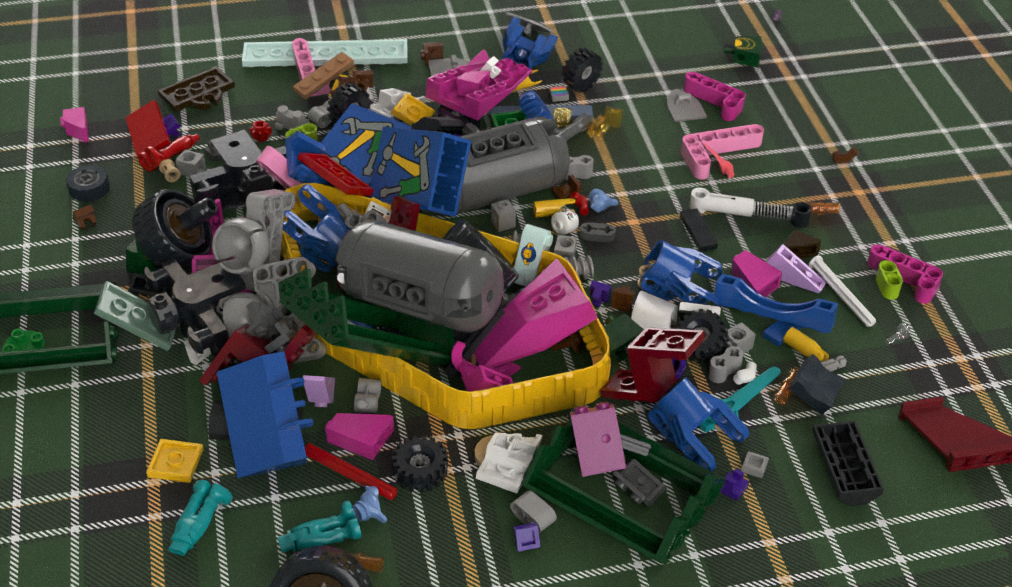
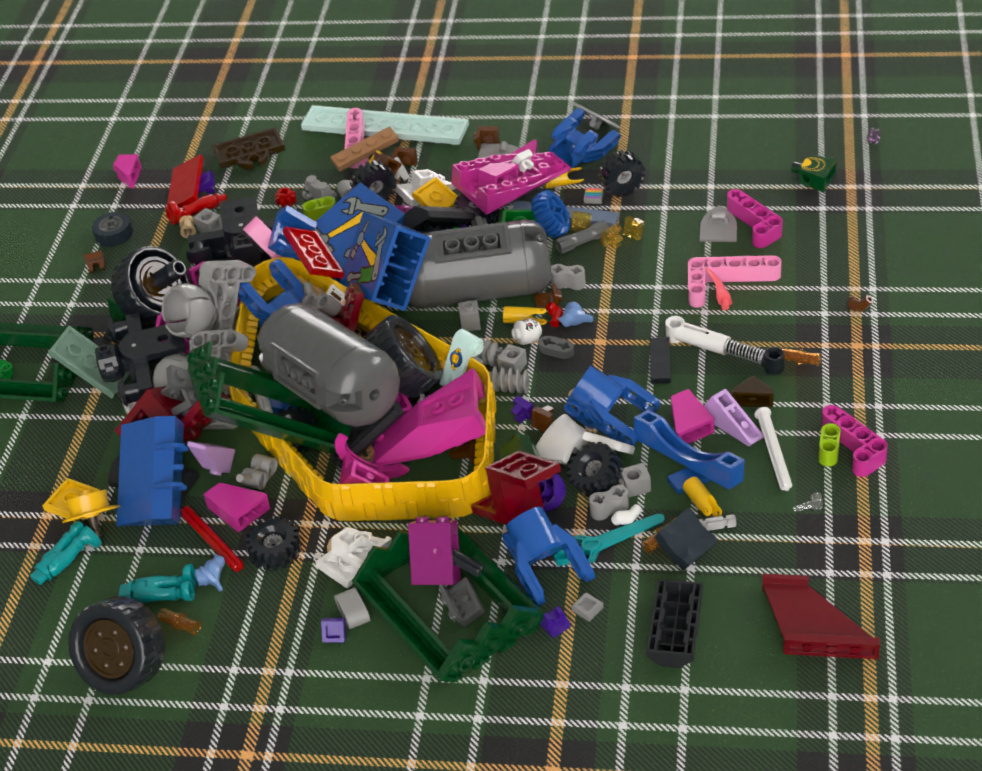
camera: 25 degrees right, 0 degrees up
none -> yellow piece [62,489,120,537]

